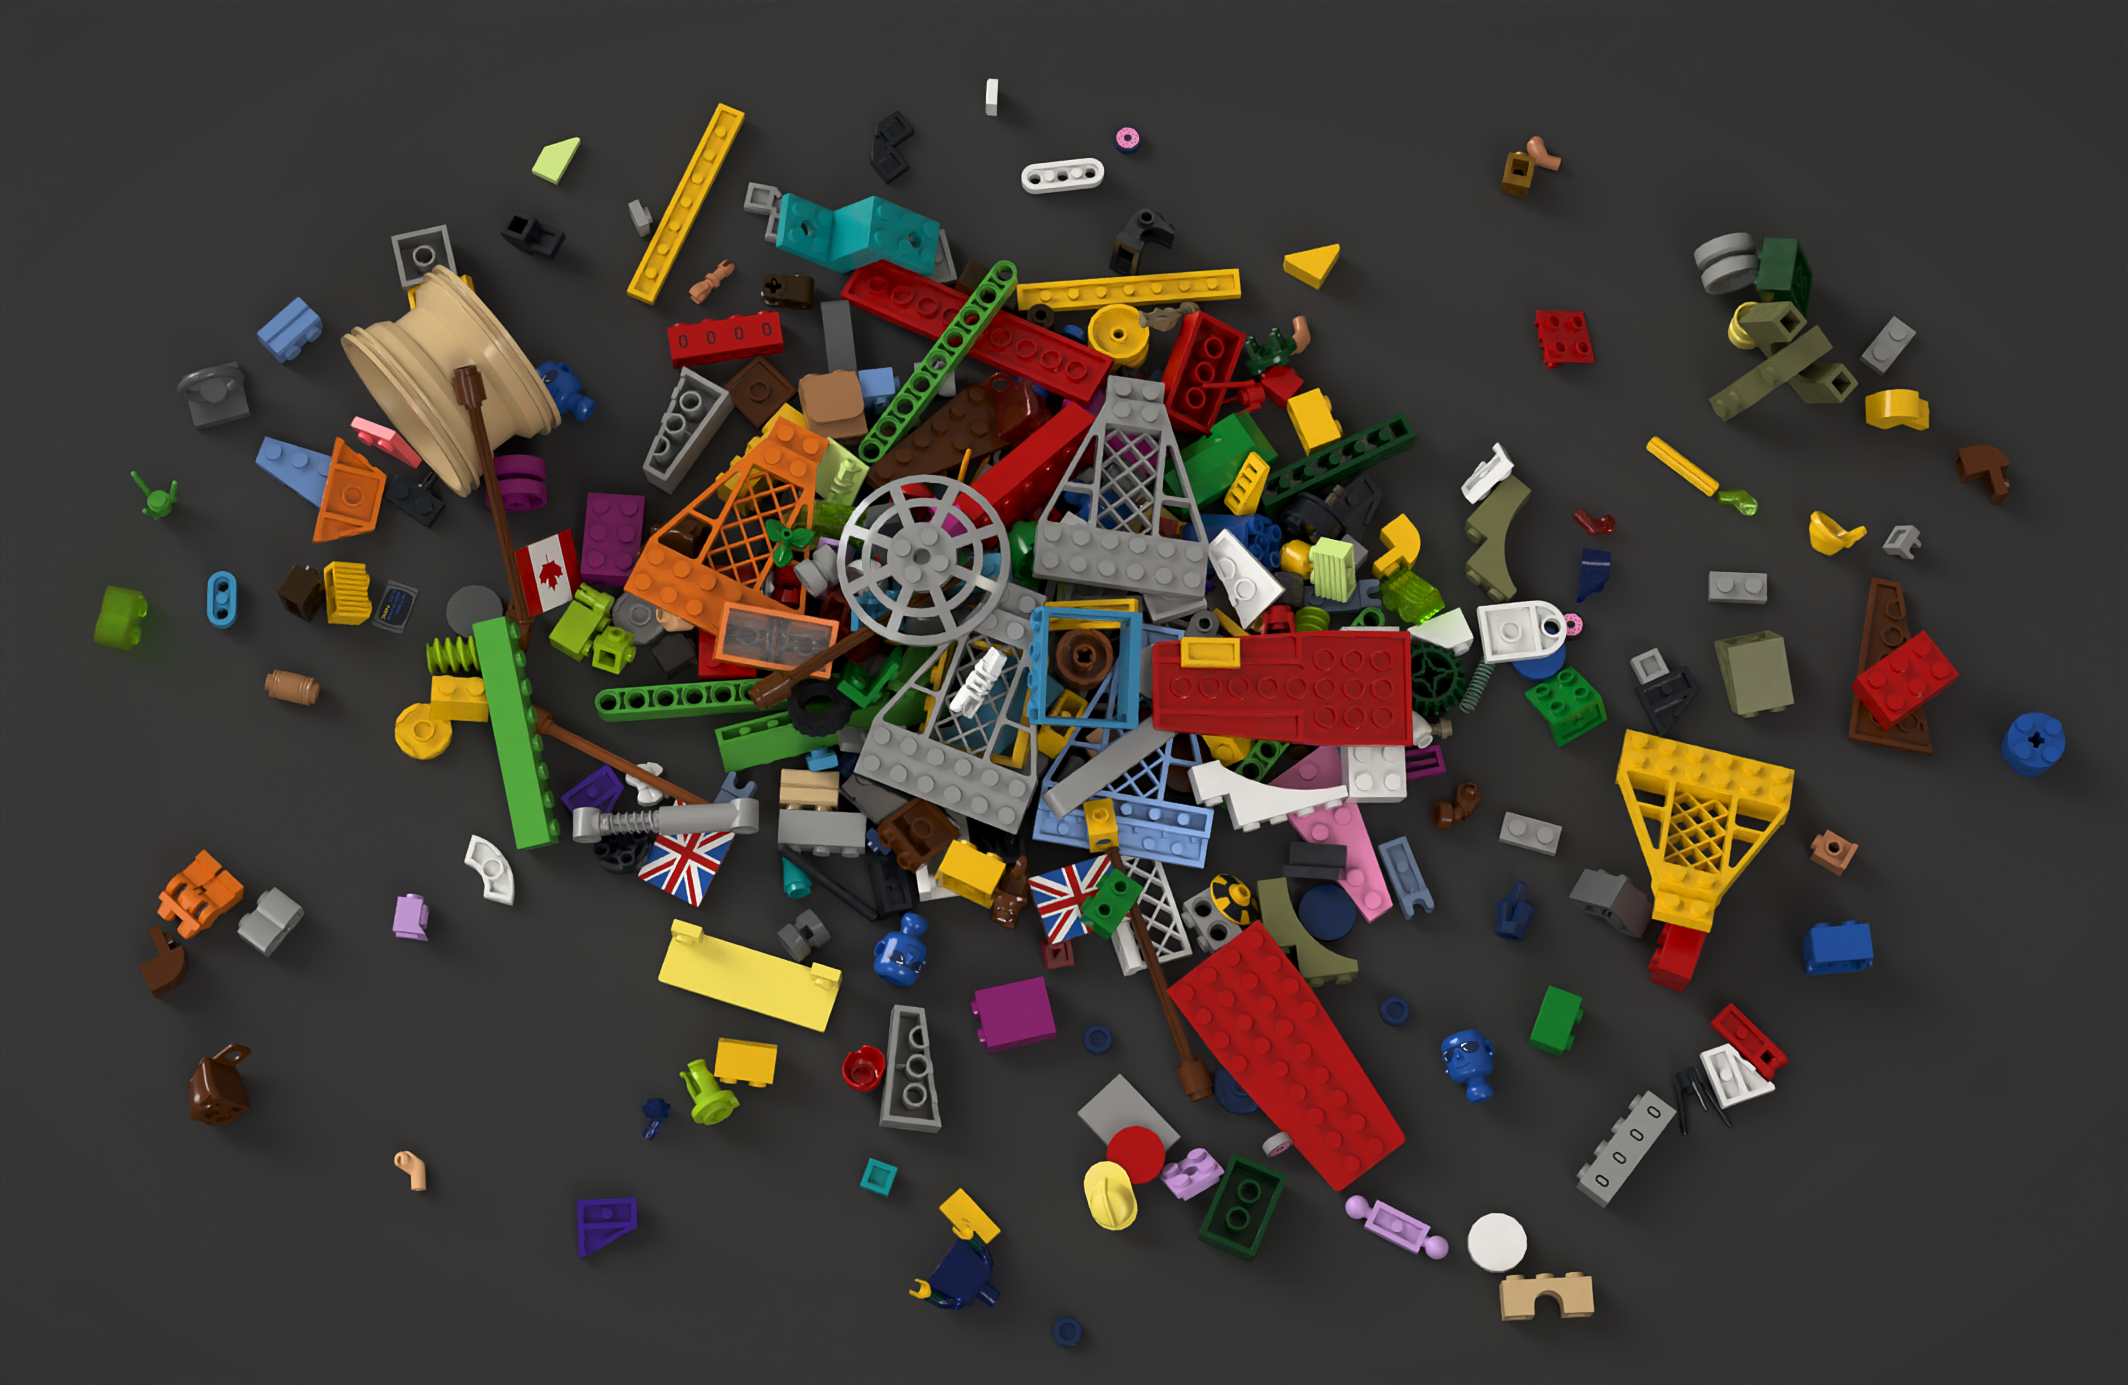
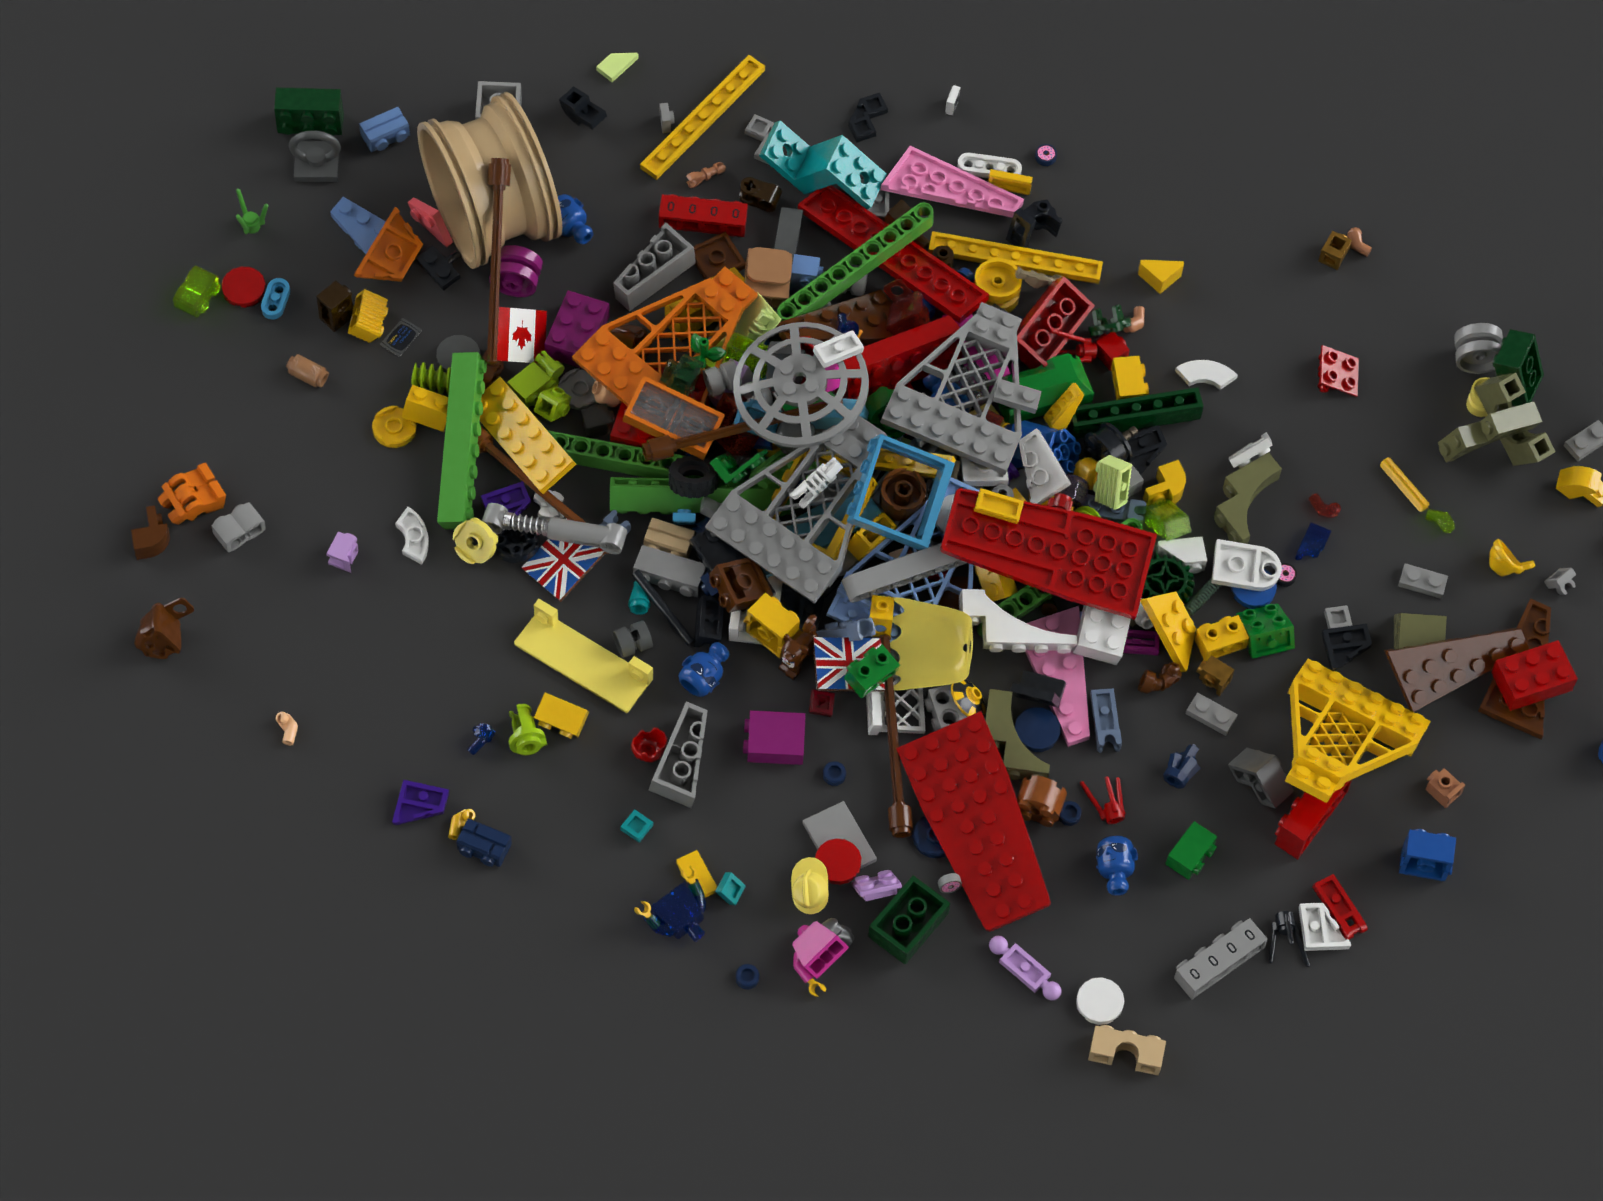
camera: 15 degrees right, 10 degrees down
none -> red tile [222,266,266,308]
none -> dark green brick [274,87,344,136]
none -> yellow arm [448,809,476,840]
none -> light yellow plate [453,517,498,564]
none -> dark blue brick [456,818,512,867]
none -> yellow plate [480,377,576,494]
none -> clear green brick [660,354,704,396]
none -> teal plate [715,872,746,905]
none -> dark pink torso [792,918,854,997]
none -> white plate [813,330,864,368]
none -> sand blue plate [816,617,876,641]
none -> clear blue plate [837,313,859,336]
none -> bright pink wing [880,146,1024,218]
none -> light yellow piece [890,597,973,691]
none -> yellow tile [988,169,1033,195]
none -> light grey plate [992,379,1042,414]
none -> dark orange brick [1017,776,1067,827]
none -> red plant [1080,776,1126,824]
none -> yellow wing [1140,591,1196,672]
none -> white tile [1175,360,1238,390]
none -> yellow brick [1194,615,1249,661]
none -> pearl gold brick [1196,655,1234,696]
none -> reddish brown wing [1384,628,1529,712]

